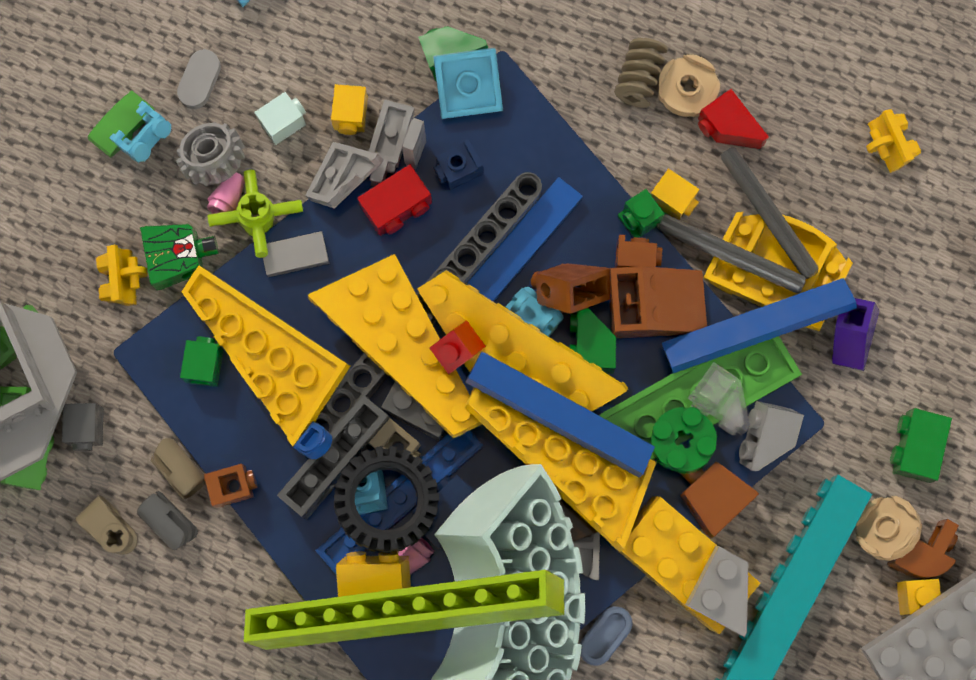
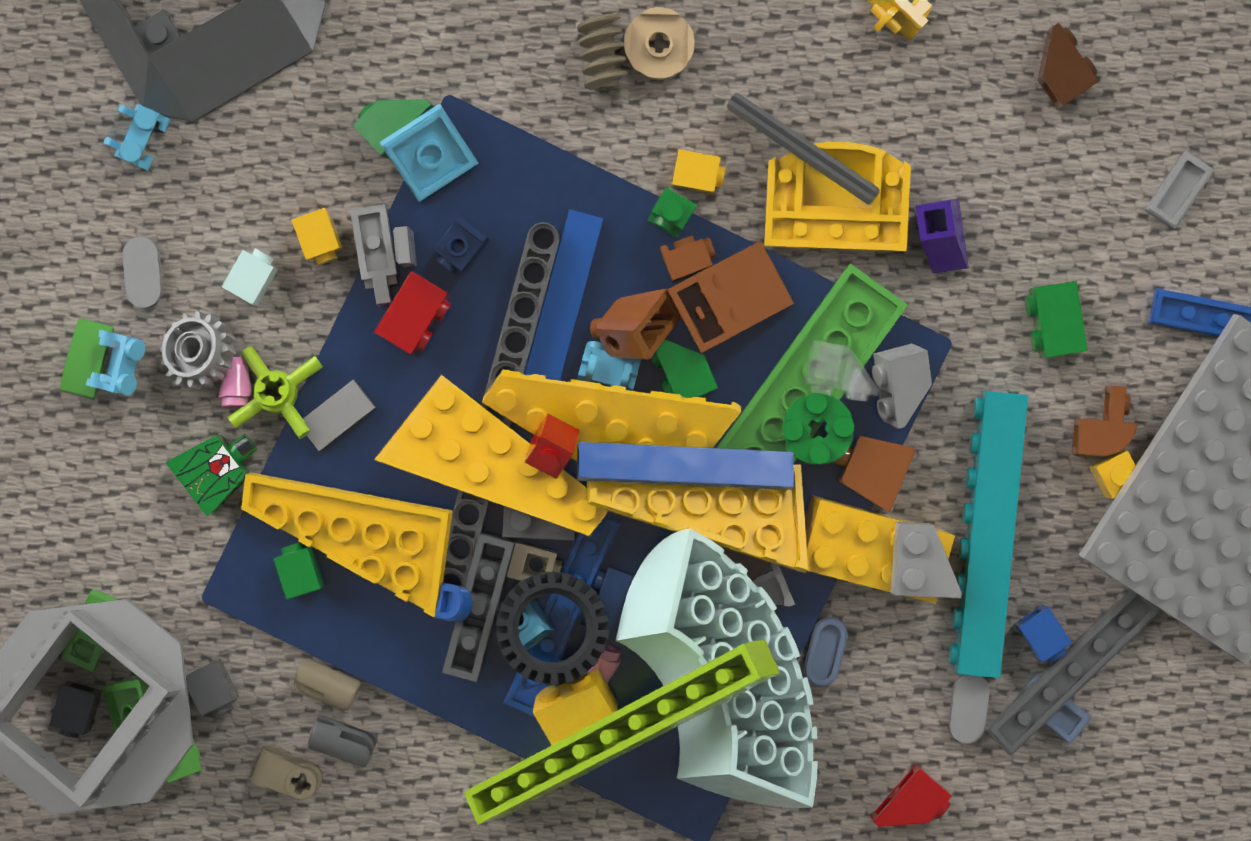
camera: 25 degrees left, 10 degrees up
yellow hips [96,244,148,306] -> none
dark orange brick [204,463,258,509] -> none
light grey wing [305,142,384,208] -> none
dark grey axle [658,215,806,293] -> none
blue tile [662,278,857,373] -> none
red slope [698,89,769,149] -> none
tan tile [856,496,922,561] -> none

